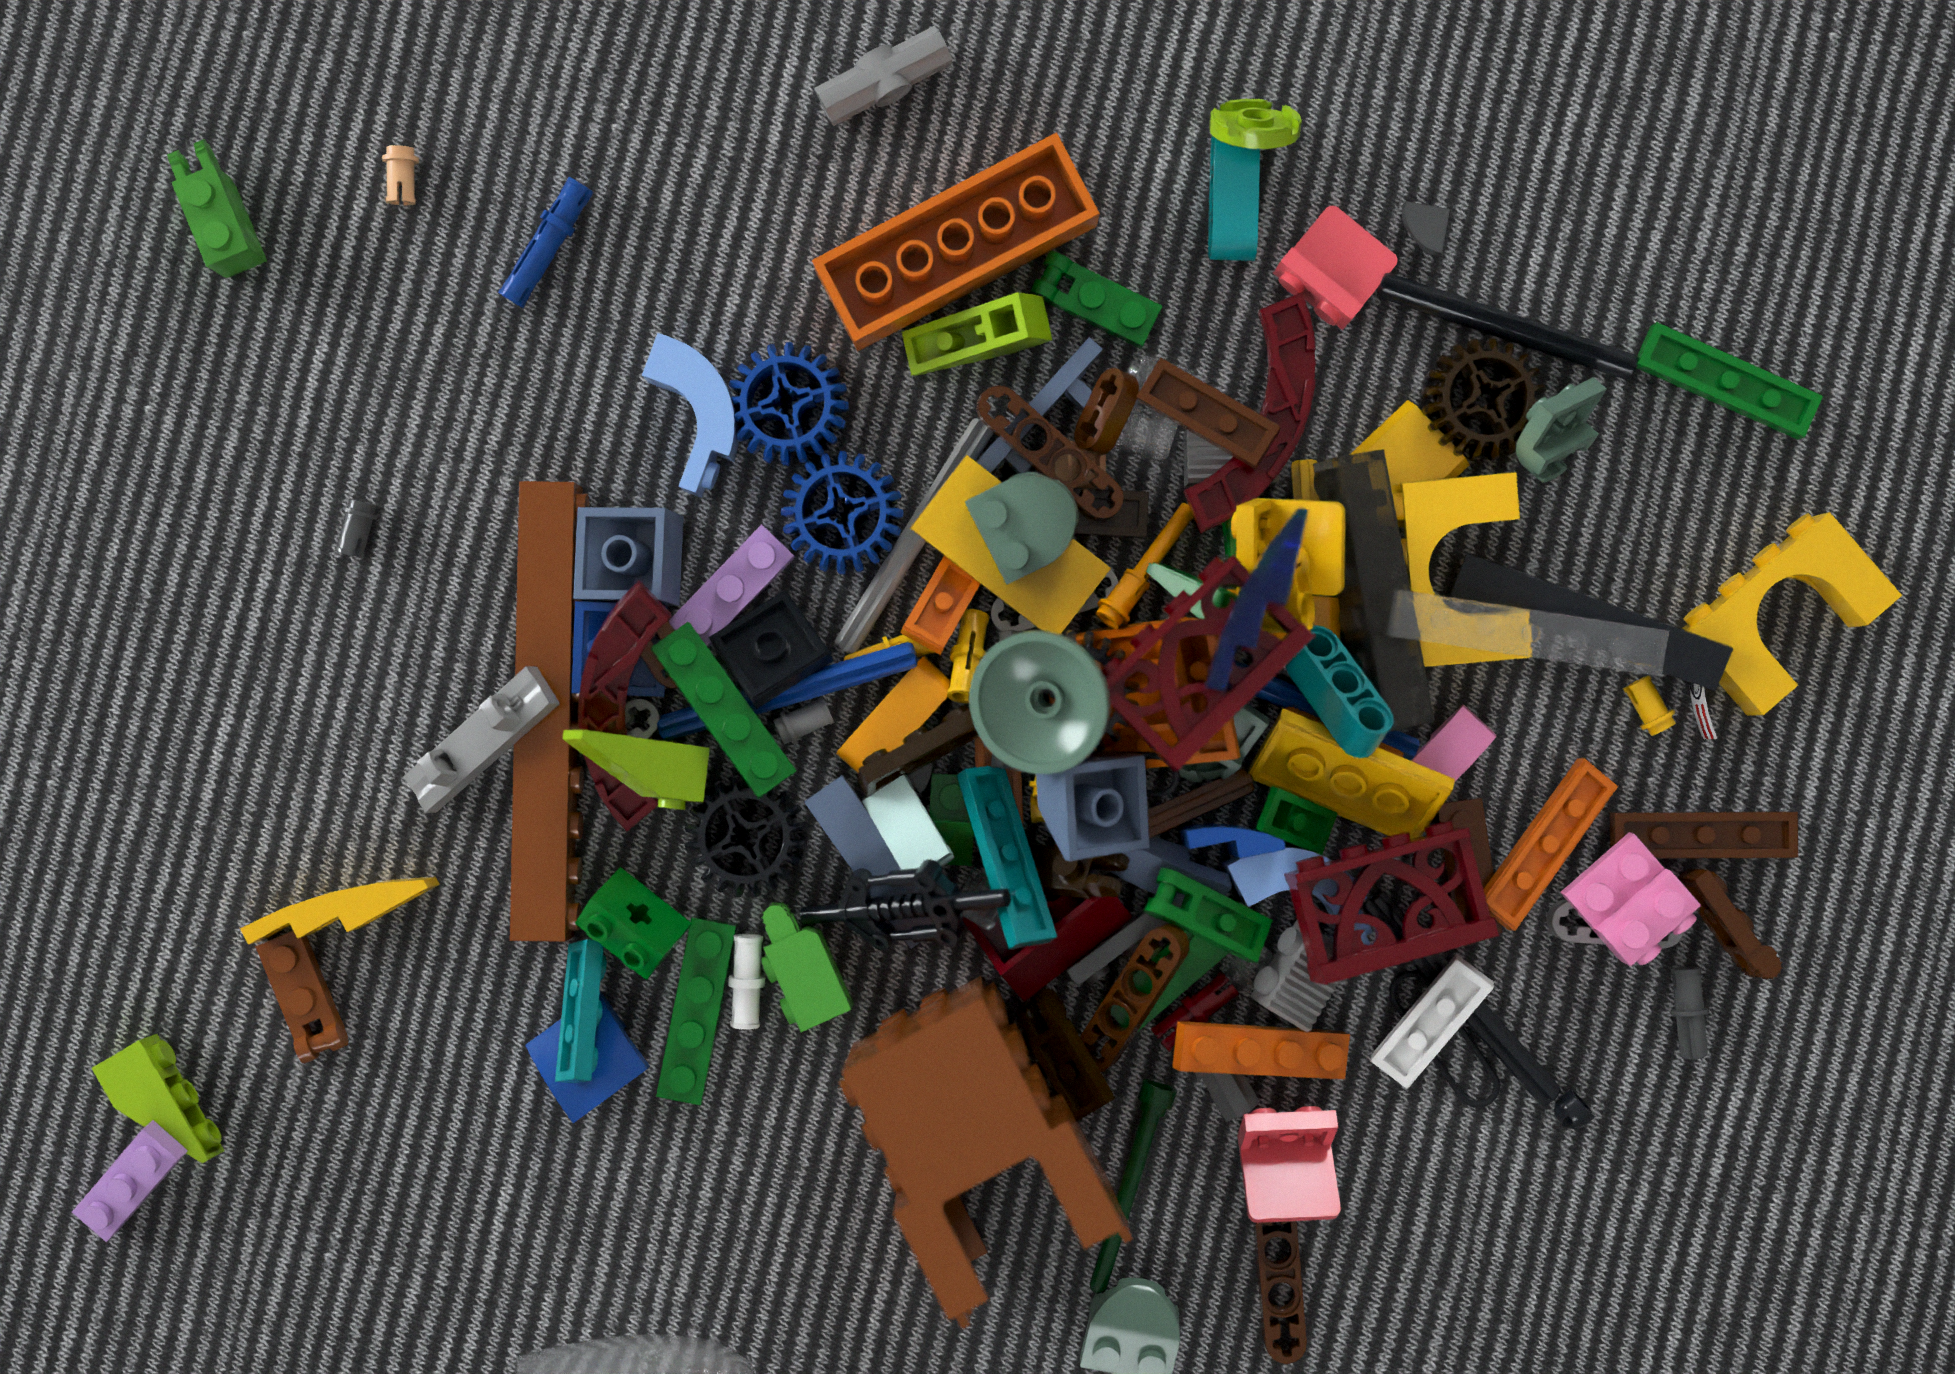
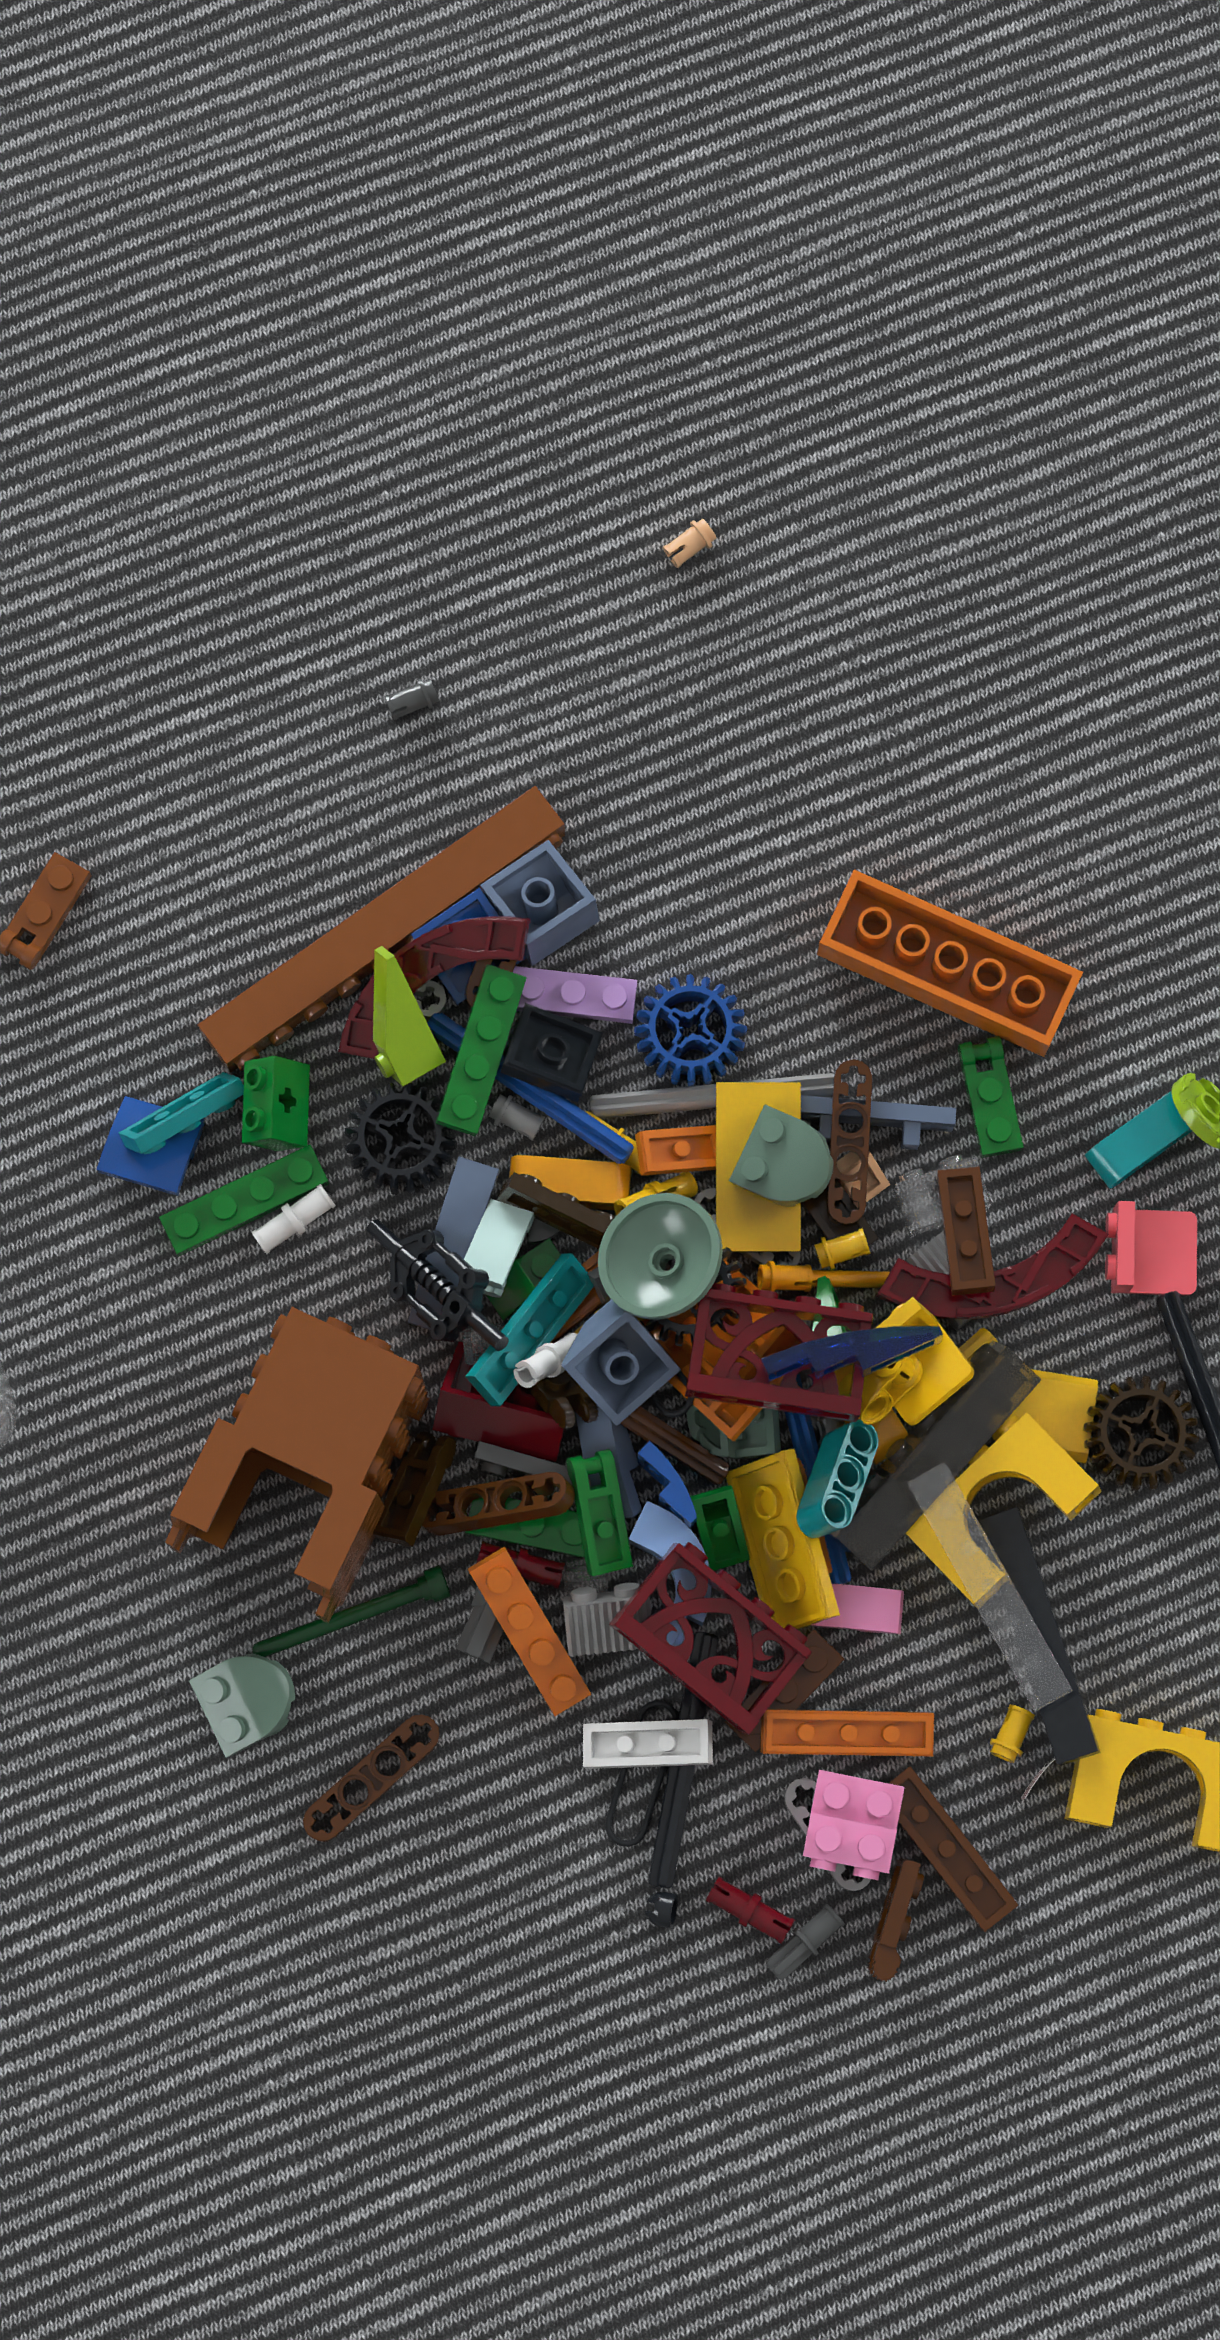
camera: 50 degrees right, 10 degrees down
bright green hinge [167,139,267,278] -> none
yellow slope [240,877,440,945] -> none
light grey hinge [404,666,560,813] -> none
blue pin [498,177,594,308] -> none
light blue arch [642,333,740,498] -> none
blue gear [729,342,849,466] -> none
bright green hinge [761,901,854,1032] -> none
light grey piece [814,25,953,126] -> none
lime slope [902,292,1053,376] -> none
reddish brown beam [1074,368,1139,456] -> none
bracket [1237,1106,1341,1223] -> none
sand green slope [1516,377,1607,483] -> none
none -> white pin [514,1333,578,1388]
none -> dark red pin [706,1876,795,1944]
none -> yellow pin [814,1228,871,1270]

